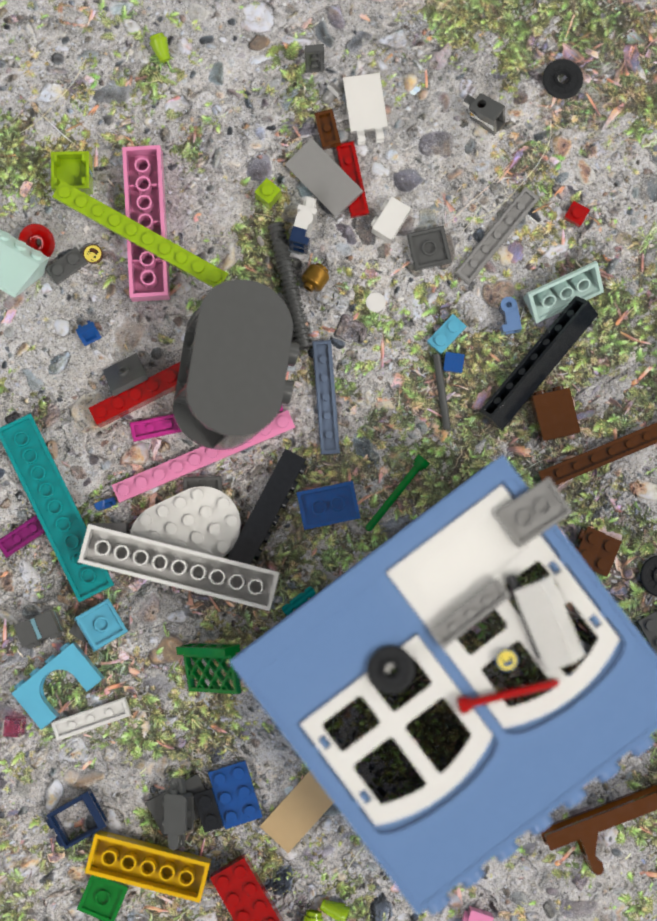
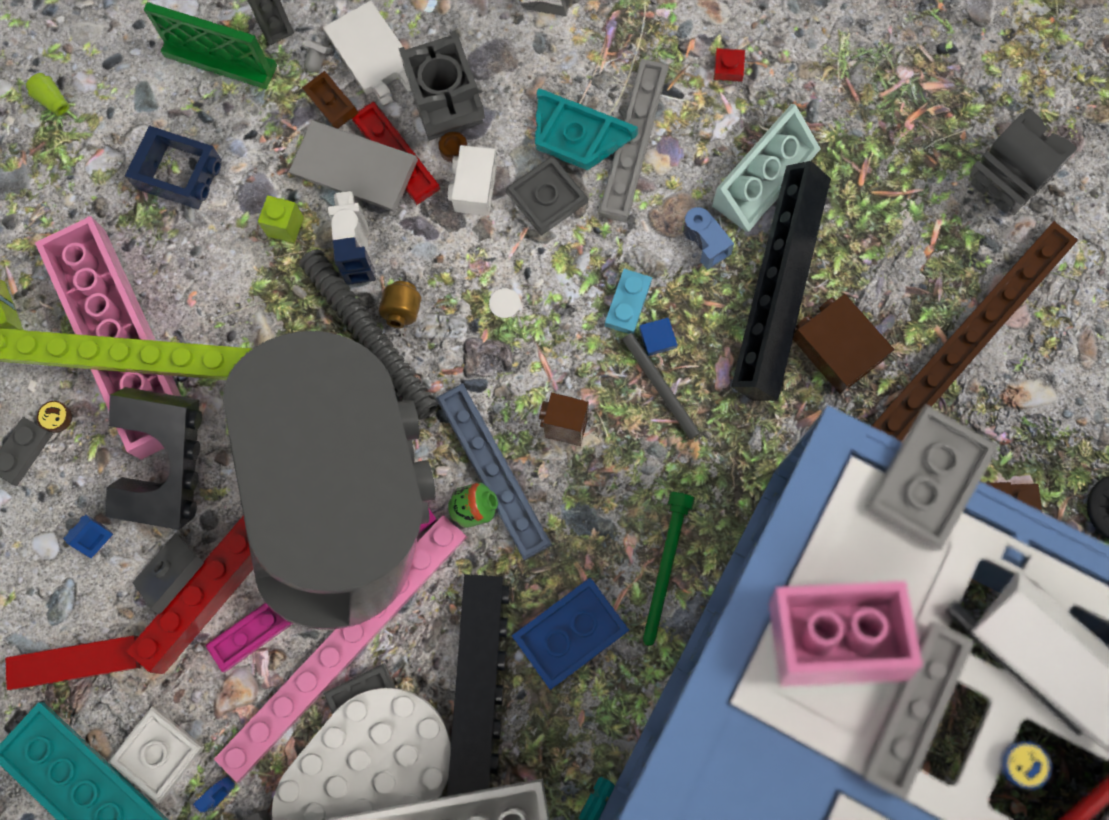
camera: 15 degrees left, 10 degrees down
none -> red tile [5,635,141,691]
none -> black arch [106,387,202,530]
none -> white tile [108,707,204,804]
none -> dark blue window [125,125,222,210]
none -> green fence [143,2,277,89]
none -> dark grey piece [398,31,485,141]
none -> reddish brown tile [438,131,468,163]
none -> bright green head [448,483,498,528]
none -> teal wing [535,88,639,171]
none -> reddish brown brick [539,392,589,446]
none -> bright pink brick [769,581,923,687]

